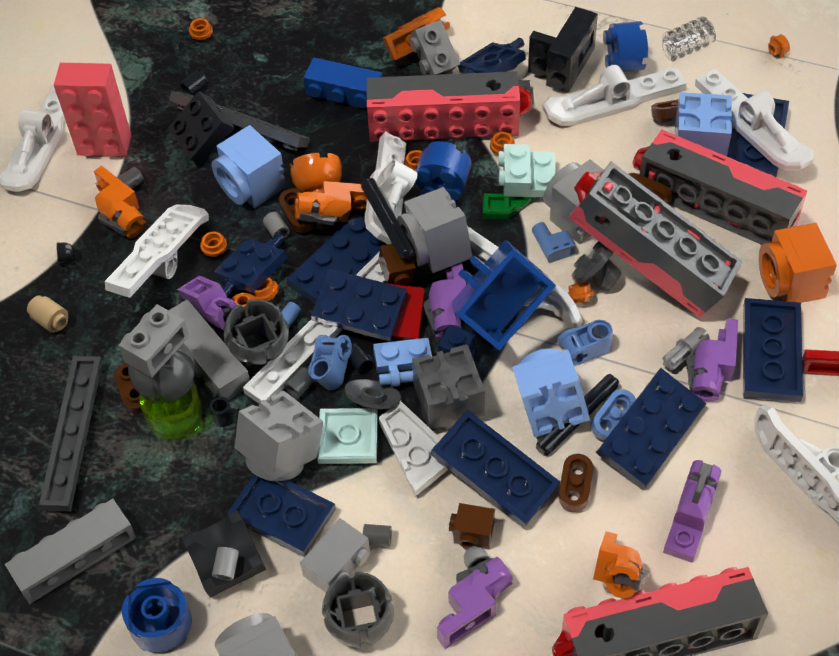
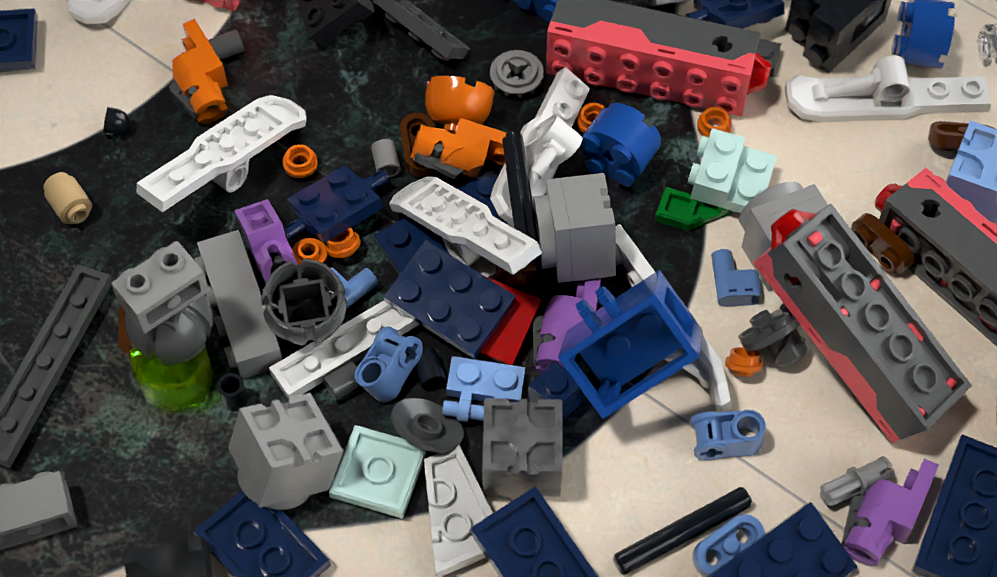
camera: 15 degrees right, 5 degrees up
light blue piece [212,125,287,208] -> none
light blue piece [512,349,590,438] -> none
none -> white piece [389,176,542,274]
none -> light grey gear [490,50,544,98]

